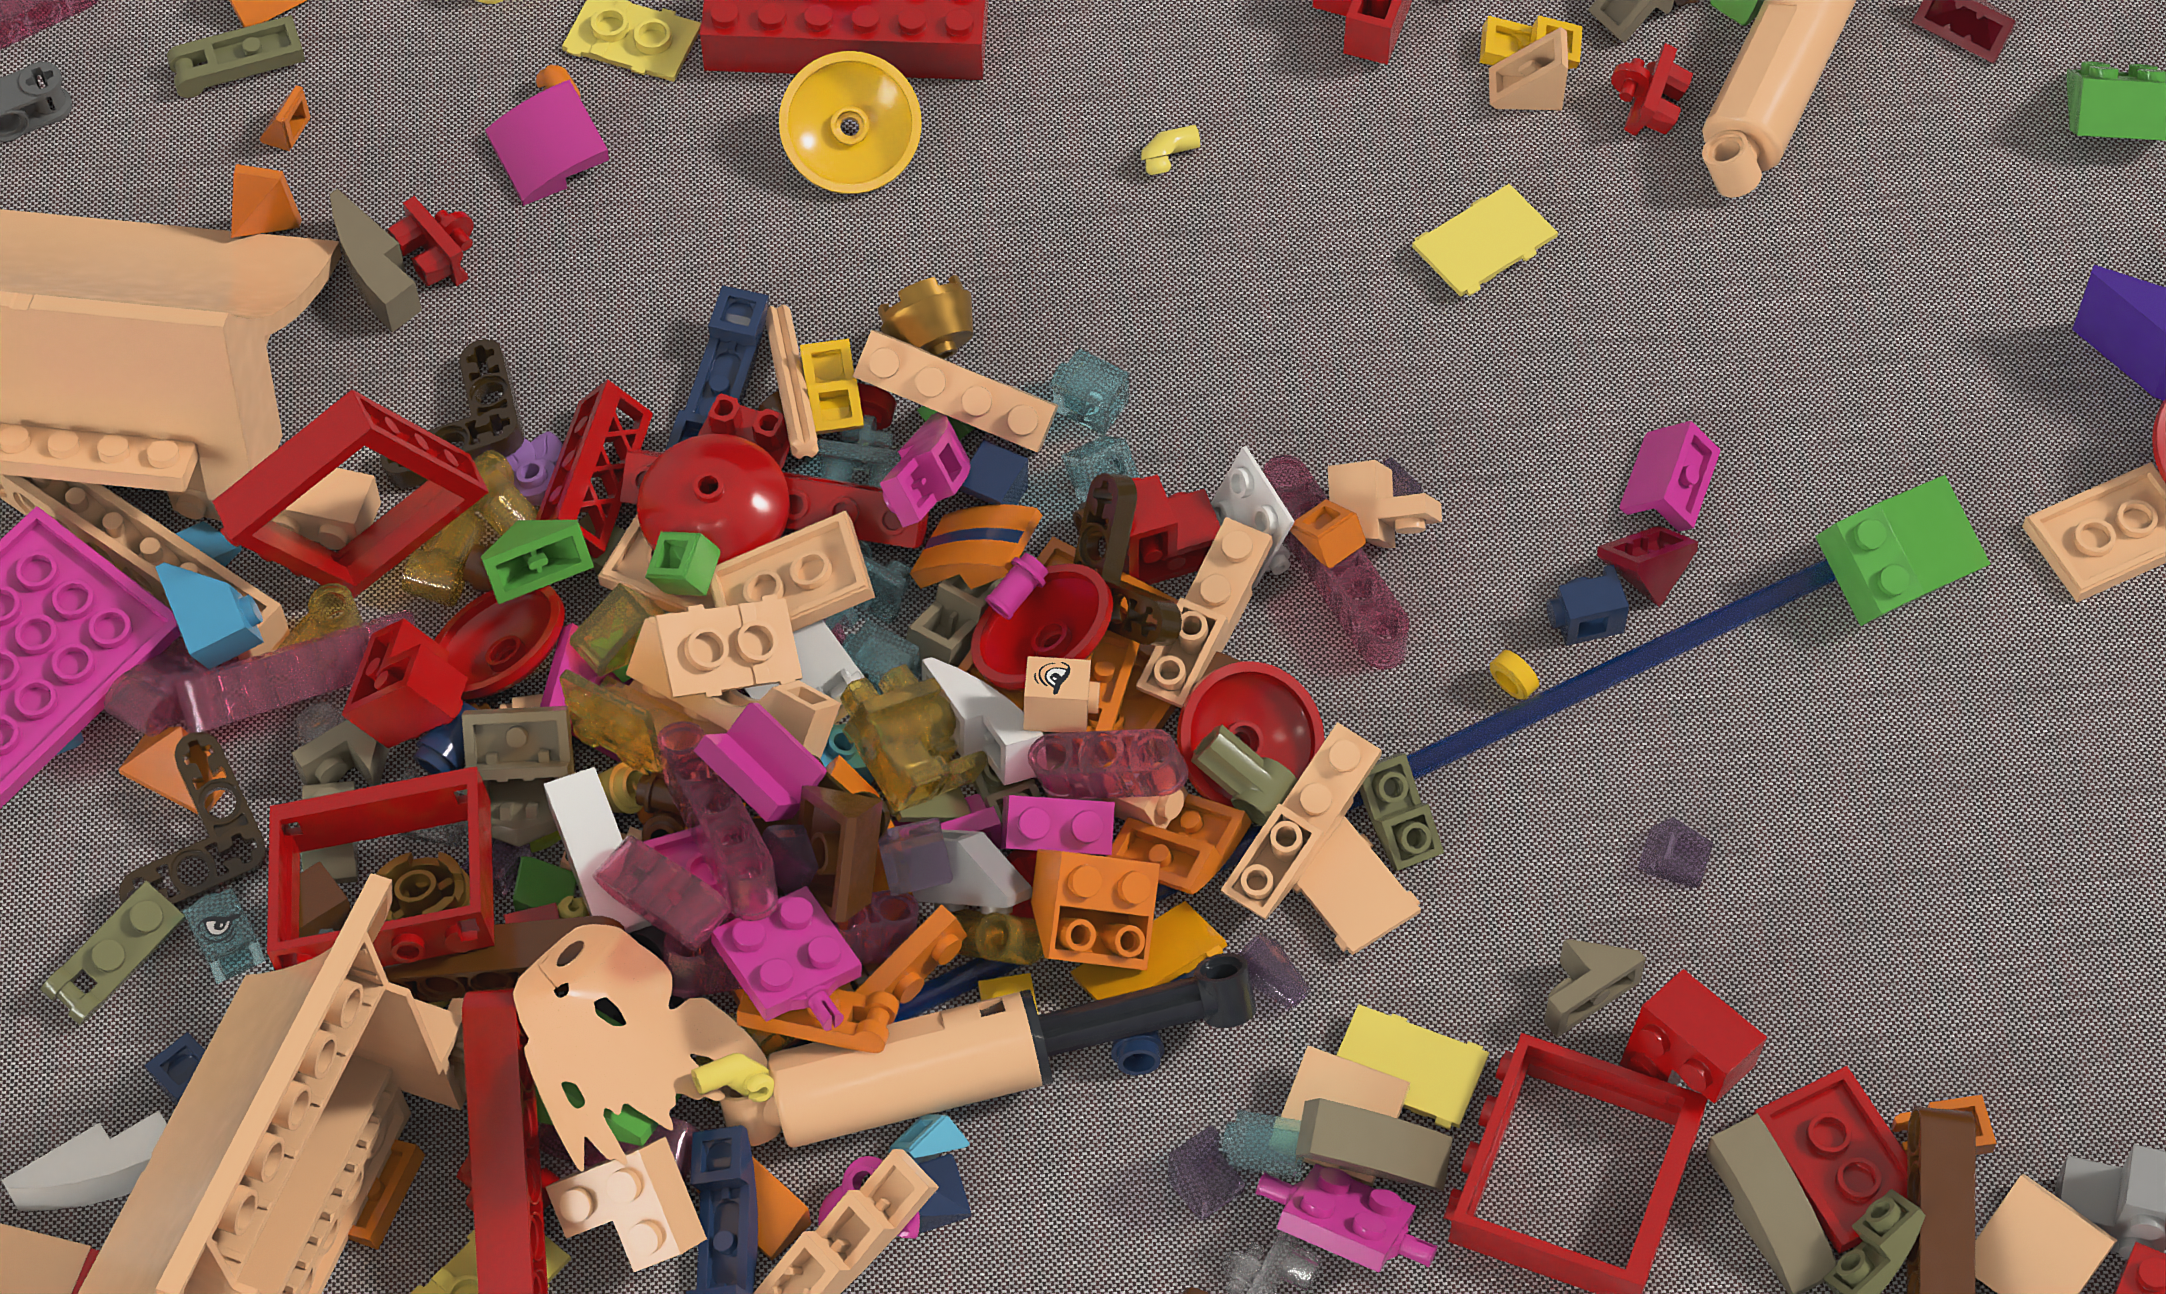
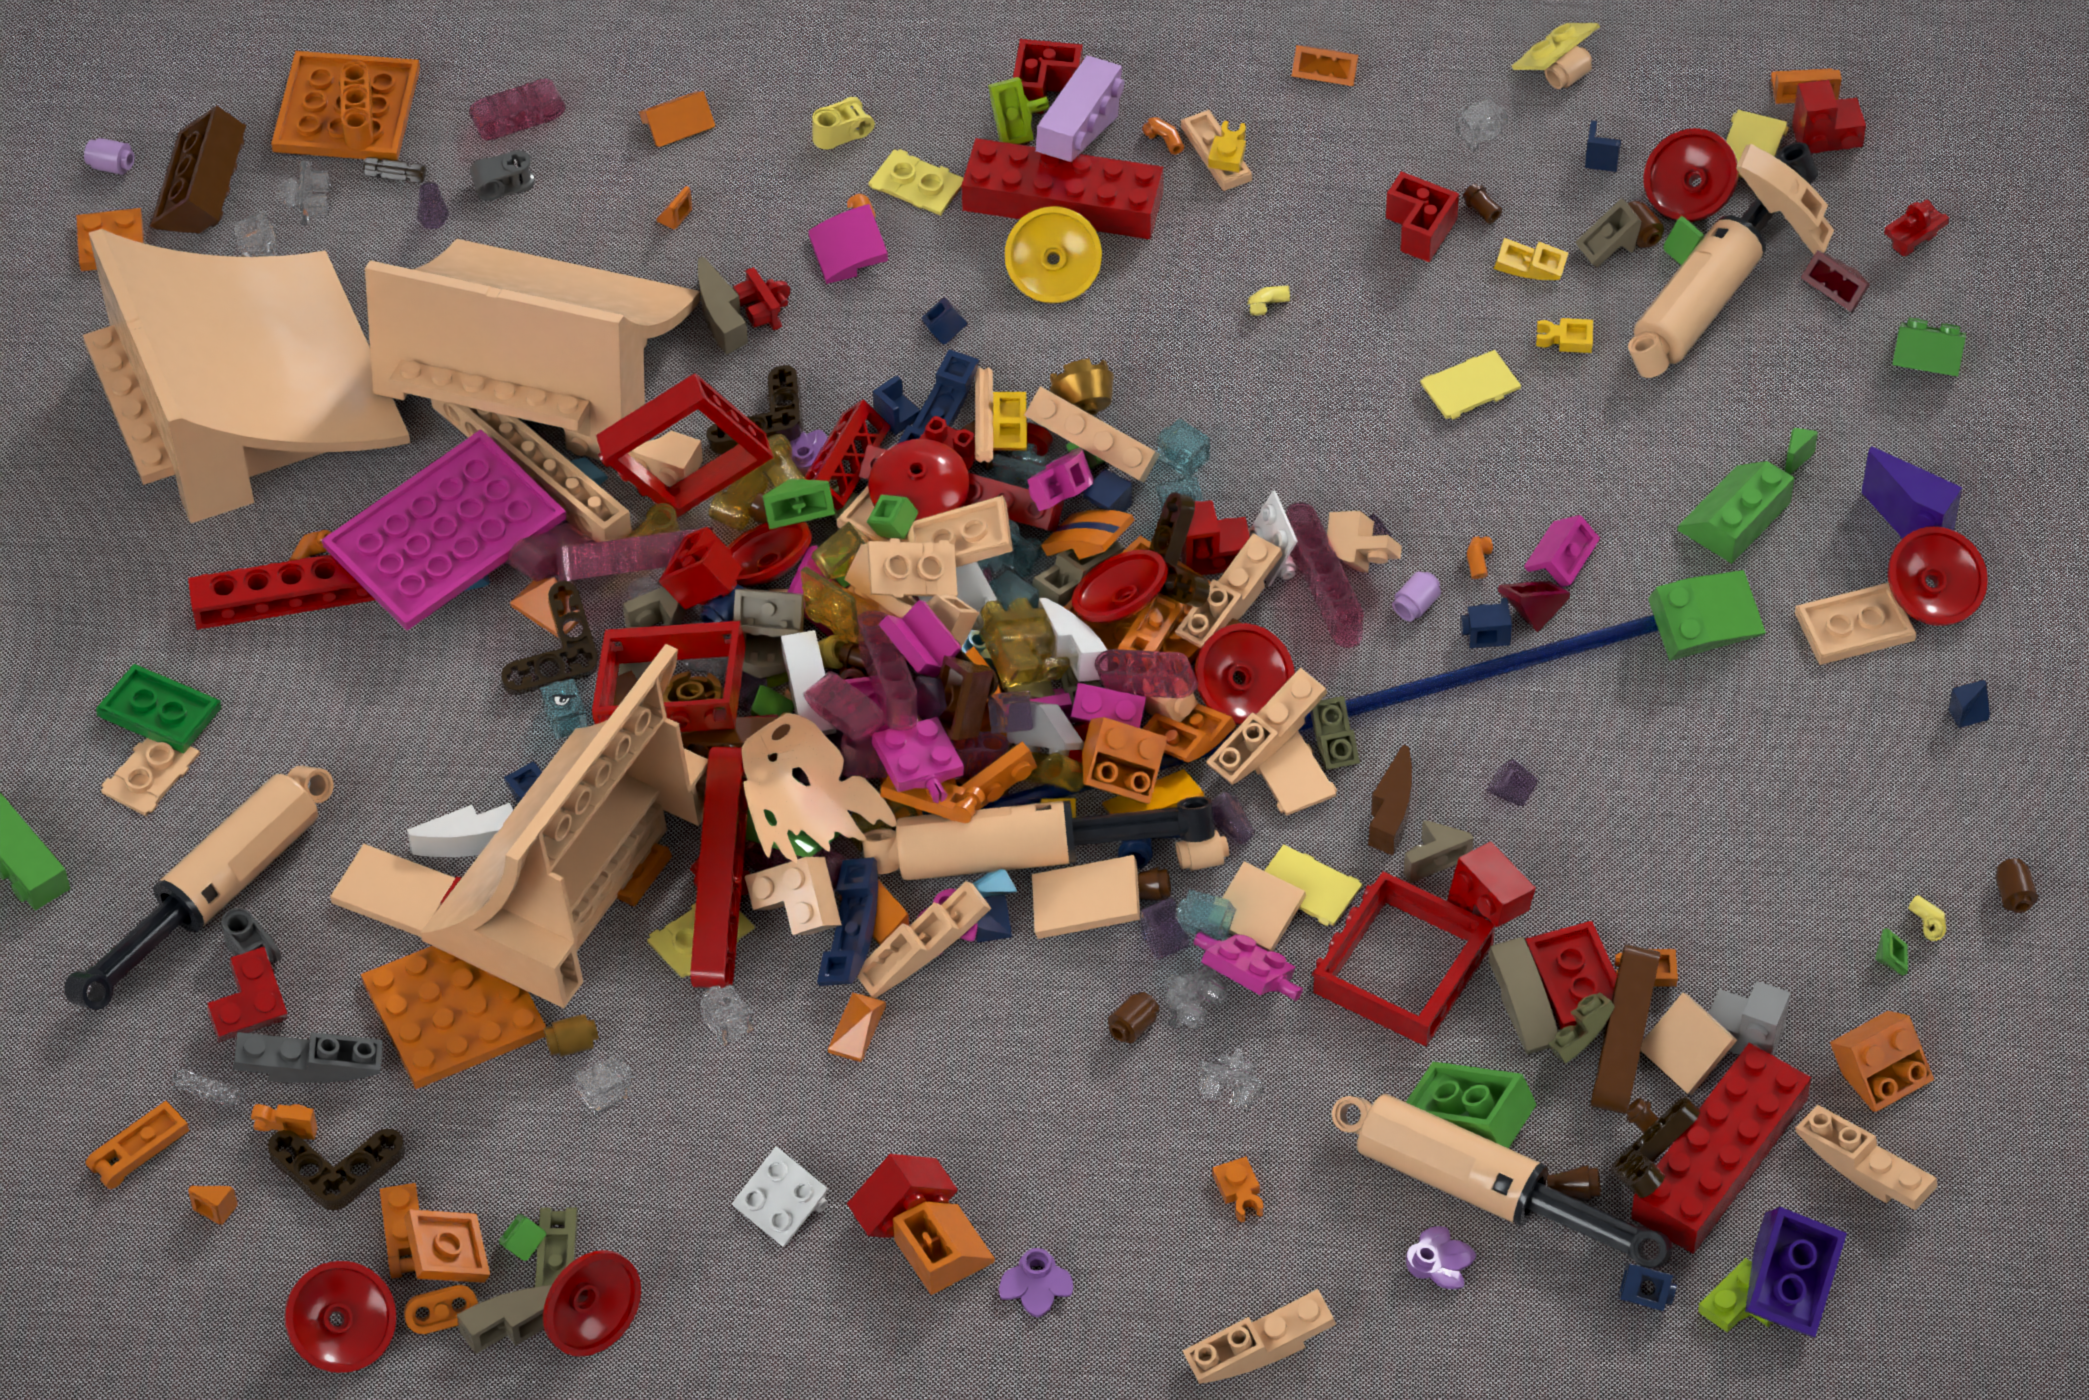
camera: 10 degrees right, 5 degrees down
olive plate [40,881,186,1026] -> none
dark azure slope [155,562,264,670] -> none
olive plate [167,15,305,98] -> none
orange slope [231,164,302,238] -> none
light yellow arm [691,1053,774,1103] -> none
dark pink pin [985,553,1048,620] -> none
light nougat brick [1023,656,1100,734] -> none
olive piece [1191,725,1298,827] -> none
orange slope [1290,499,1366,568] -> none
dark tan slope [1295,1098,1453,1191] -> none
light nougat slope [1489,27,1568,110] -> none
yellow tile [1489,650,1540,700] -> none
red hips [1611,43,1693,136] -> none
none -> dark blue panel [873,375,920,435]
none -> dark blue slope [921,297,968,344]
none -> light nougat tile [1032,855,1140,939]
none -> reddish brown cone [1138,867,1172,901]
none -> light nougat brick [1176,830,1229,871]
none -> reddish brown slope [1368,745,1412,856]
none -> lavender brick [1392,571,1441,621]
none -> orange arm [1467,536,1493,579]
none -> yellow plate [1536,318,1593,353]
none -> bright green slope [1677,461,1795,564]
none -> bright green slope [1785,427,1818,474]

